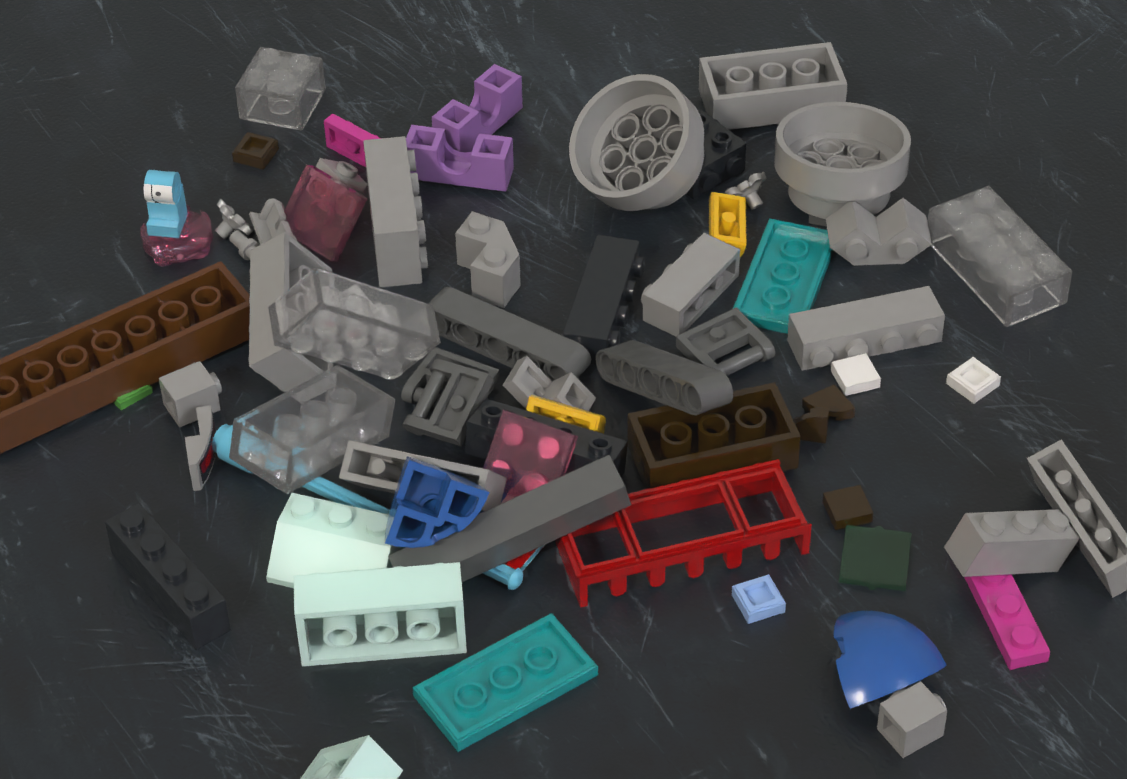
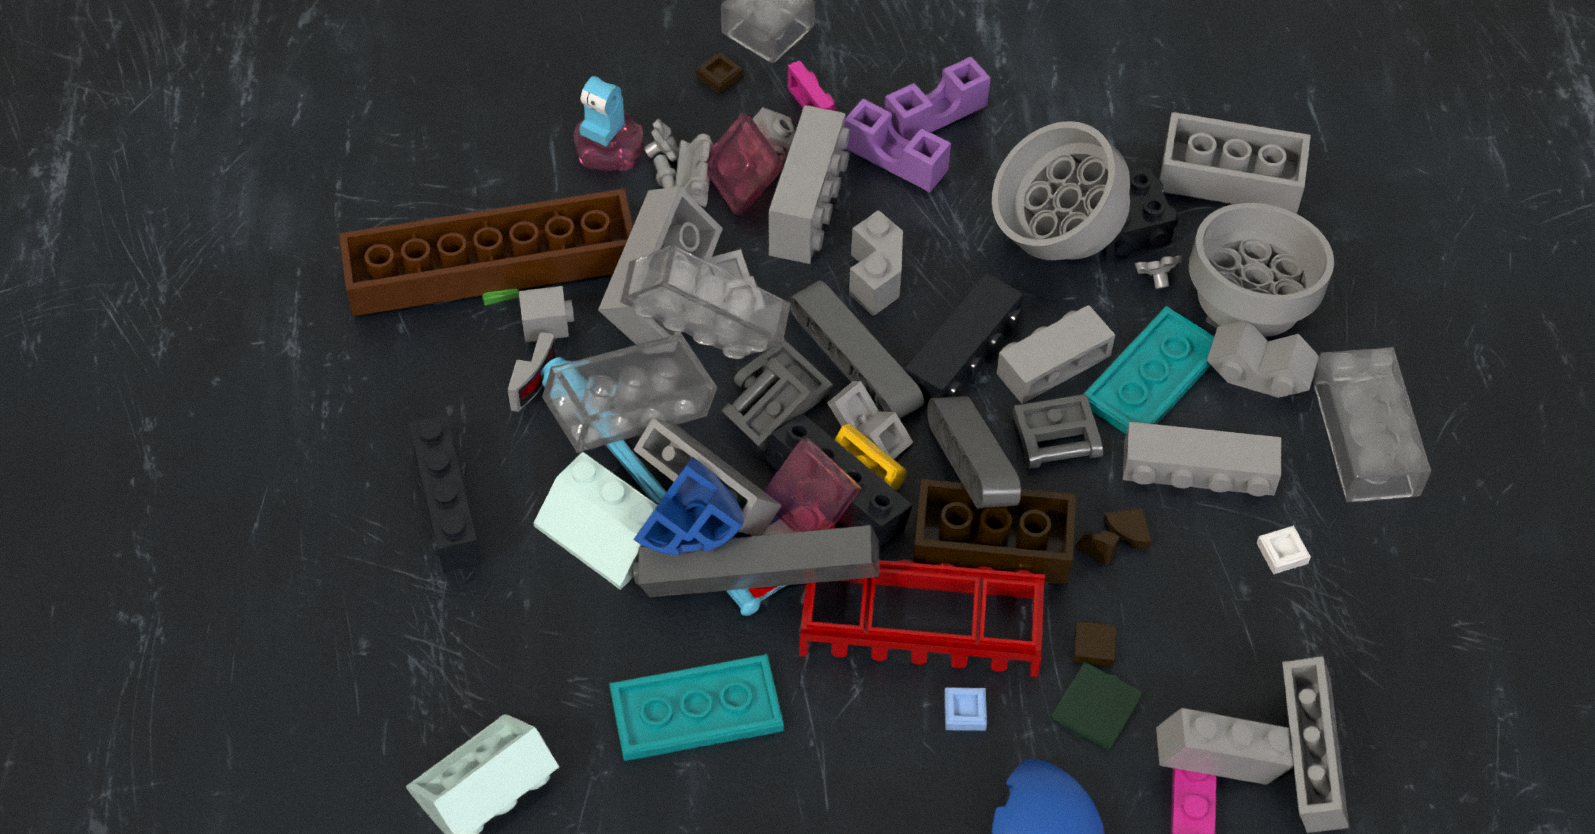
camera: 20 degrees right, 10 degrees up
light aqua brick [294,562,467,667] -> none
yellow brick [709,192,746,257] -> none
white tile [831,353,881,396] -> none

